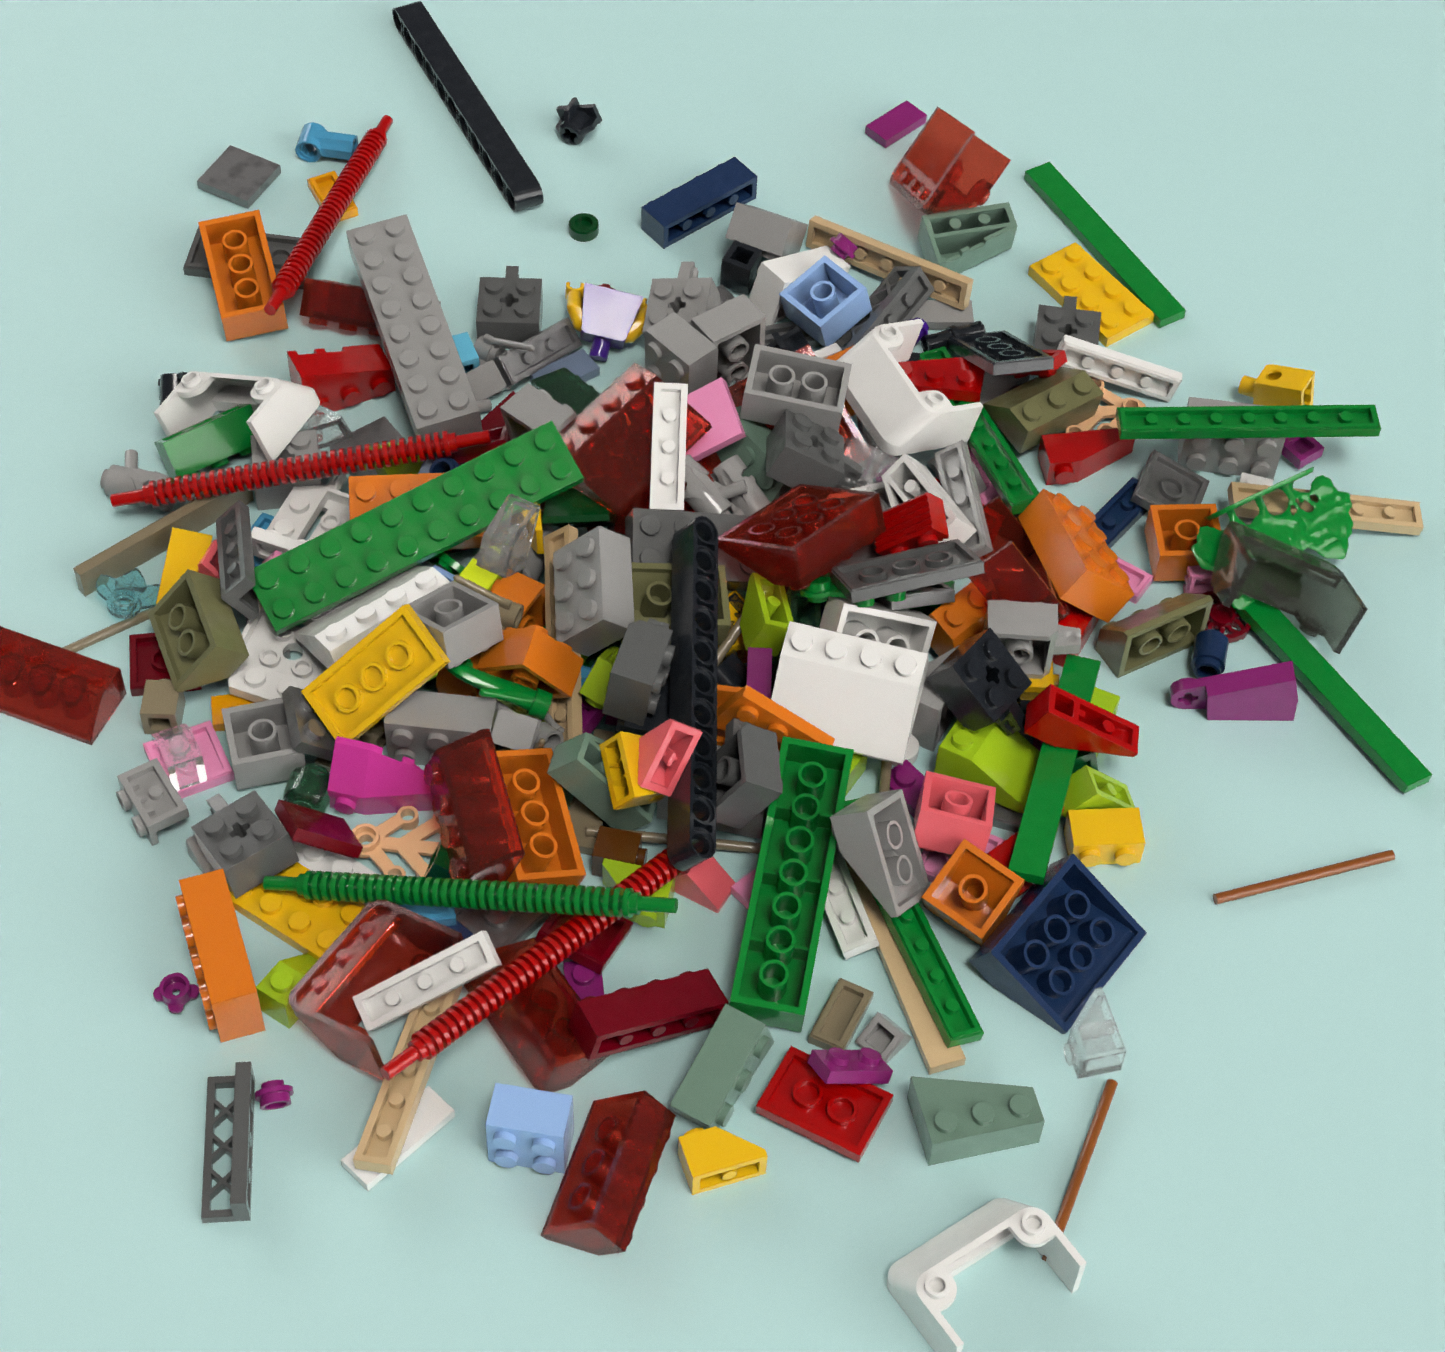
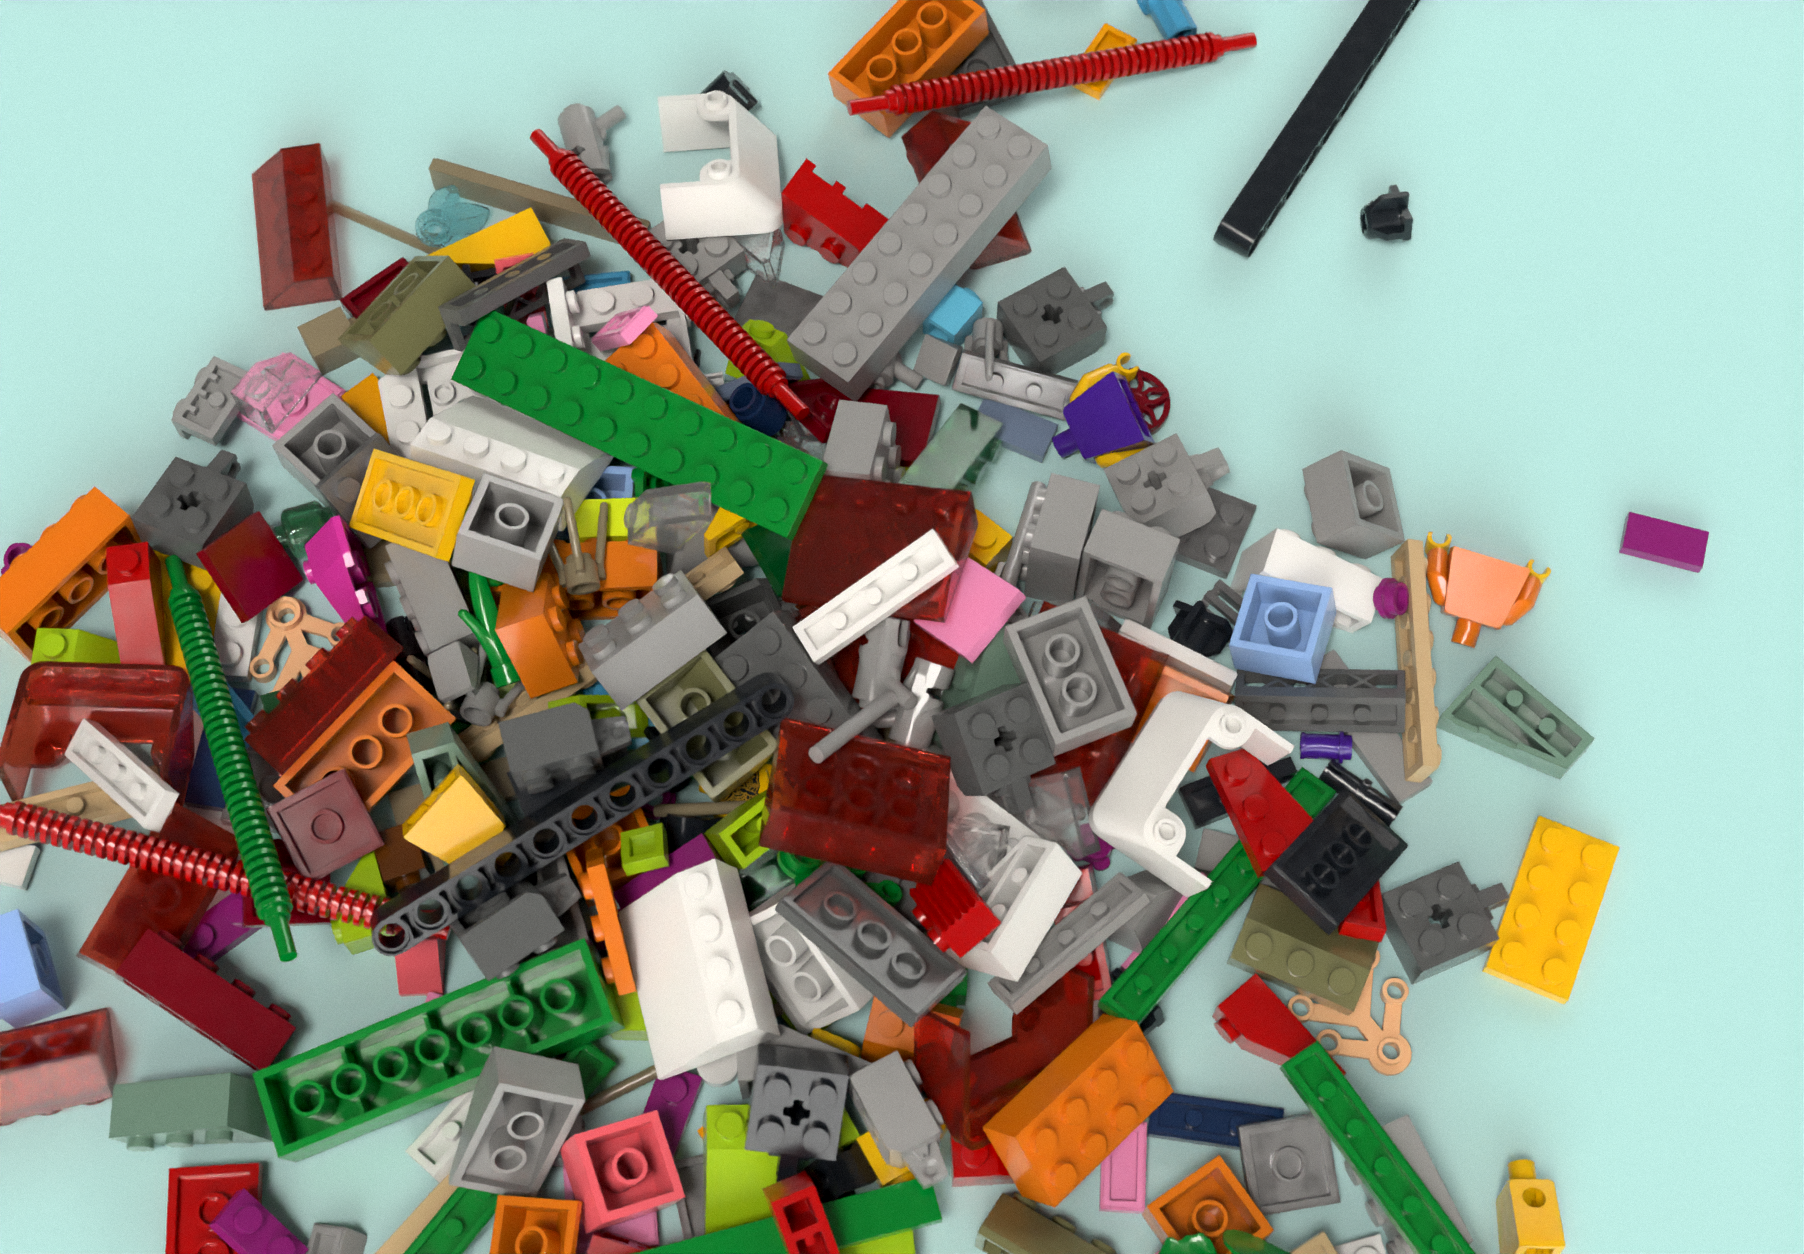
camera: 60 degrees right, 15 degrees up
green brick [154,404,254,479] -> none
dark green tile [569,213,599,242] -> none
coral slope [638,719,703,797] -> none
dark blue brick [641,157,757,249] -> none
yellow slope [678,1126,768,1195] -> none
black brick [720,240,762,296] -> none
dark tan tile [808,978,874,1050] -> none
clear red windscreen [890,106,1011,215] -> none
green tile [1024,162,1186,328] -> none
white tile [1057,335,1182,402] -> none
none -> slope [106,542,167,681]
none -> dark red tile [266,768,385,881]
none -> bright pink tile [591,305,658,352]
none -> lime plate [621,823,669,876]
none -> light grey bar [809,690,898,763]
none -> torso [1424,531,1551,648]

